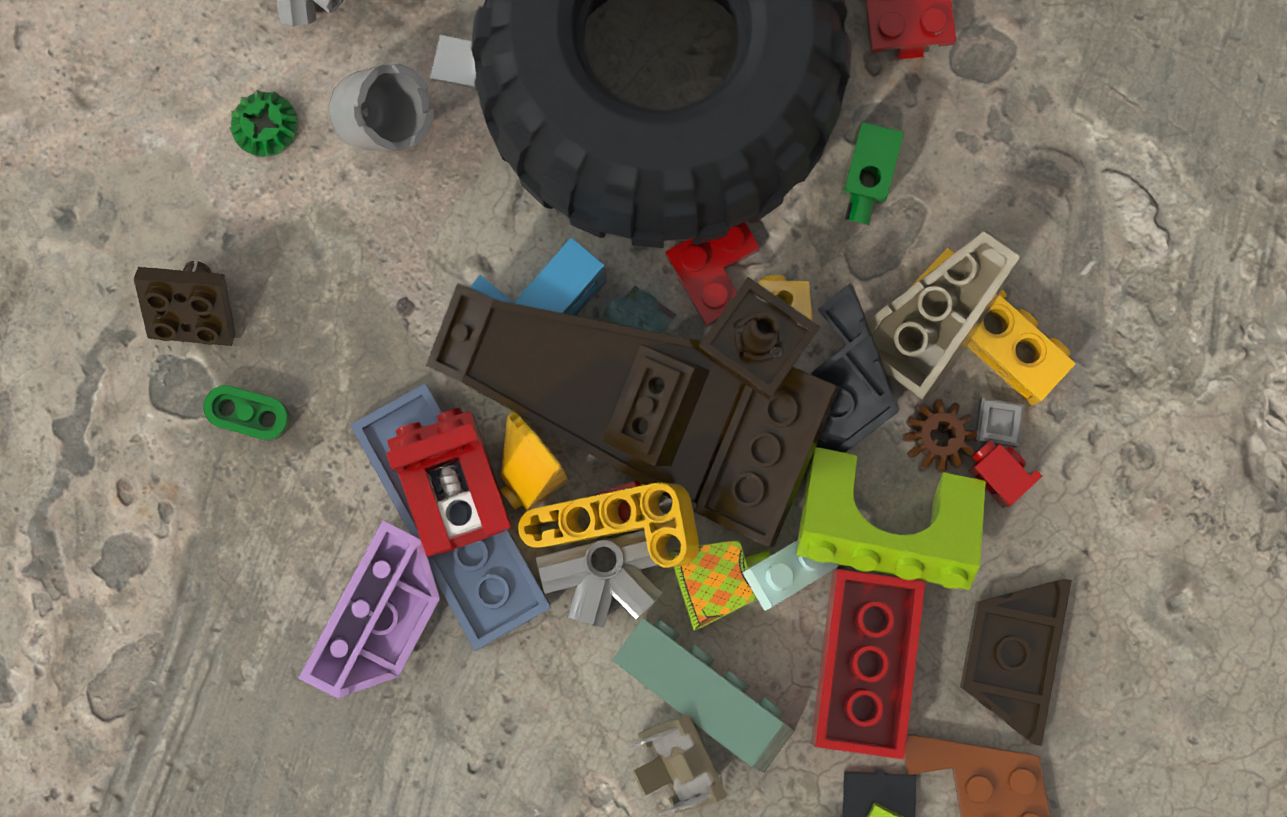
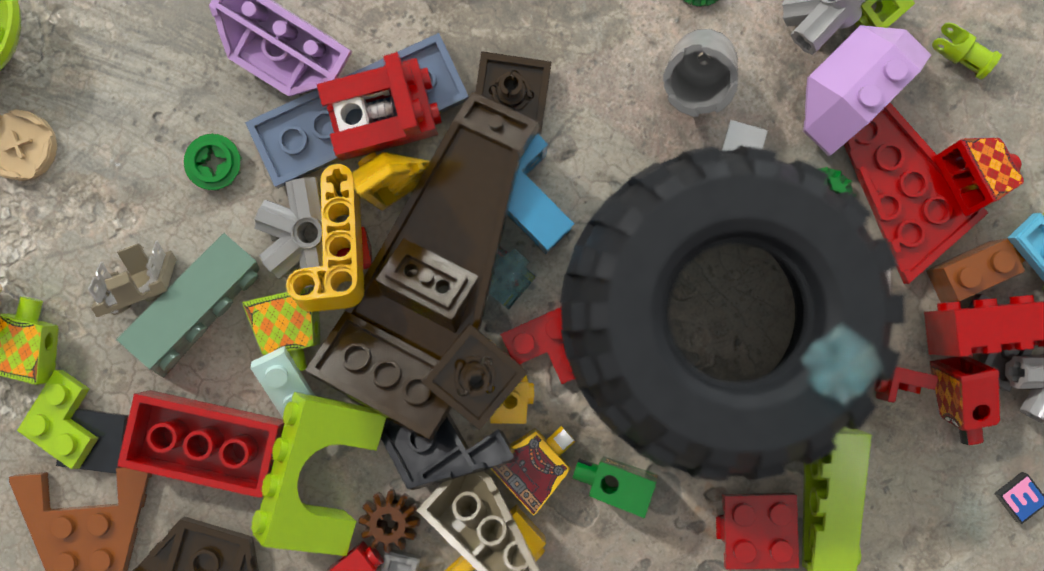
camera: 90 degrees right, 5 degrees up
none -> green gear [184,134,242,191]
none -> dark brown plate [475,51,552,134]
none -> torso [491,426,576,516]

